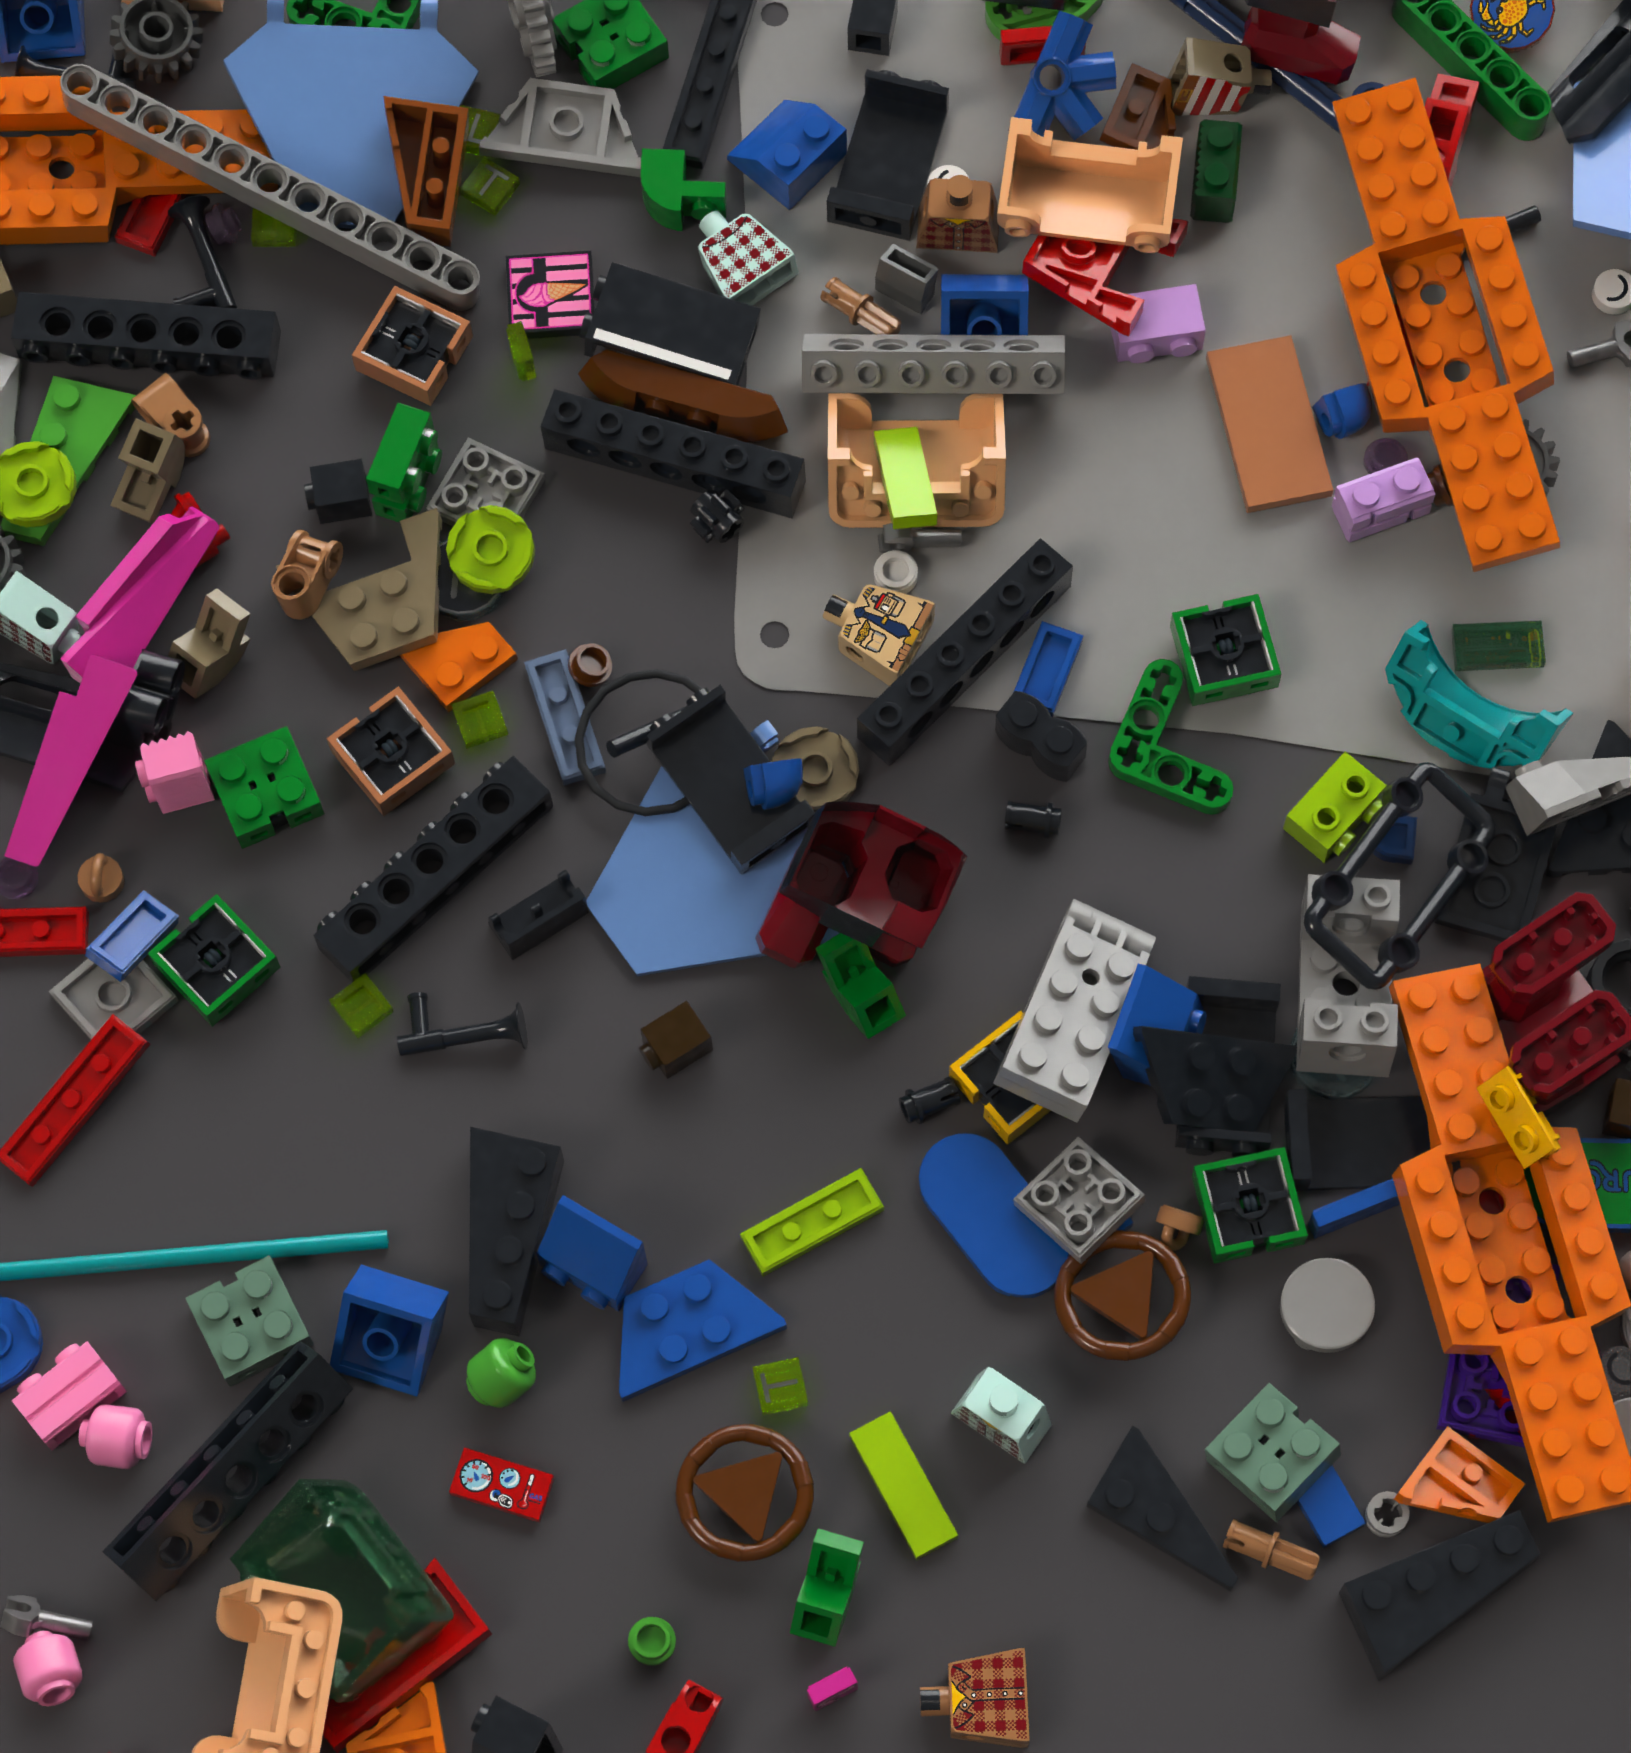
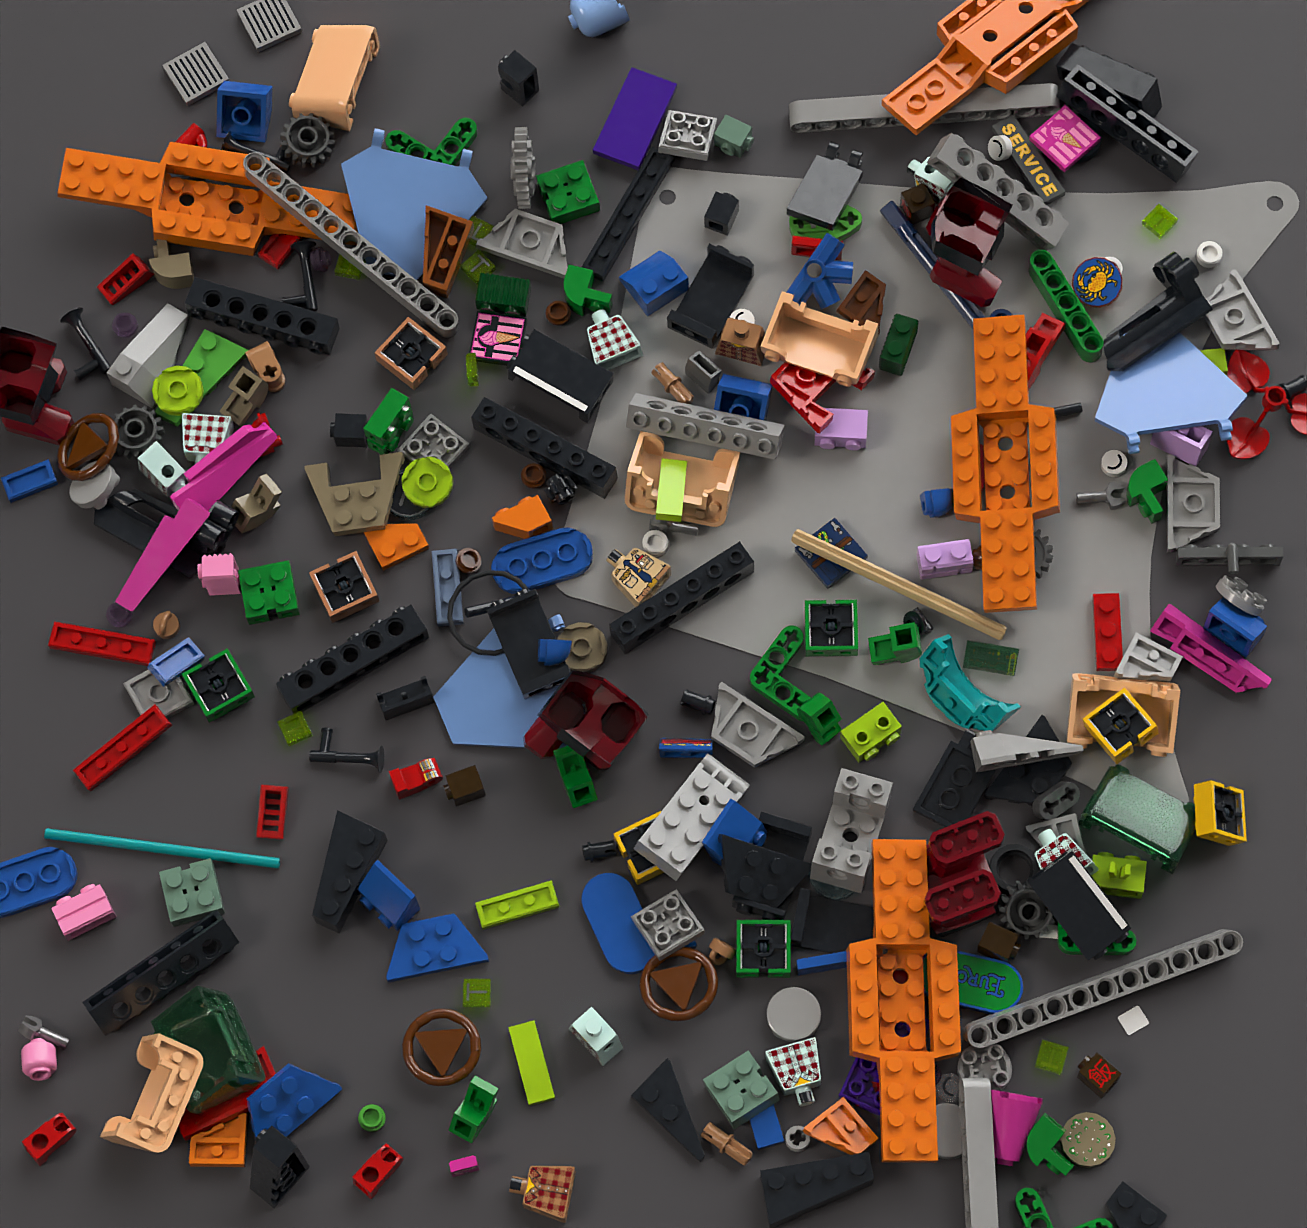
camera: 15 degrees right, 0 degrees up
bright pink head [79,1404,153,1469] -> none
medium nougat piece [271,529,343,620] -> none
blue slope [330,1264,449,1397] -> none
red tile [449,1447,555,1523] -> none
clear neon green tile [451,690,509,749] -> none
bright green head [466,1337,536,1408] -> none
reddish brown brick [578,350,788,442] -> none
black brick [995,691,1087,782] -> none
blue tile [1014,621,1084,717] -> none
dark tan torso [1167,37,1272,116] -> none
nougat tile [1206,335,1333,513] -> none
black bar [1304,762,1496,990] -> none
clear purple plate [1363,438,1408,474] -> none
dark blue tile [1373,816,1417,865] -> none
yellow hinge [1476,1066,1561,1169] -> none
none -> torso [182,413,234,464]
none -> blue wing [246,1063,342,1138]
none -> red slope [256,785,289,839]
none -> red leg [389,758,443,800]
none -> dark green brick [475,273,531,317]
none -> blue tile [491,527,593,594]
none -> orange slope [492,495,553,539]
none -> reddish brown plate [521,463,547,489]
none -> reddish brown plate [546,301,571,326]
none -> blue slope [659,738,713,758]
none -> light grey wing [711,682,805,768]
none -> torso [765,1037,821,1107]
none -> tan axle [791,529,1007,640]
none -> dark blue tile [795,518,868,589]
none -> green brick [797,692,842,746]
none -> green brick [868,622,922,665]
none -> black plate [903,607,933,635]

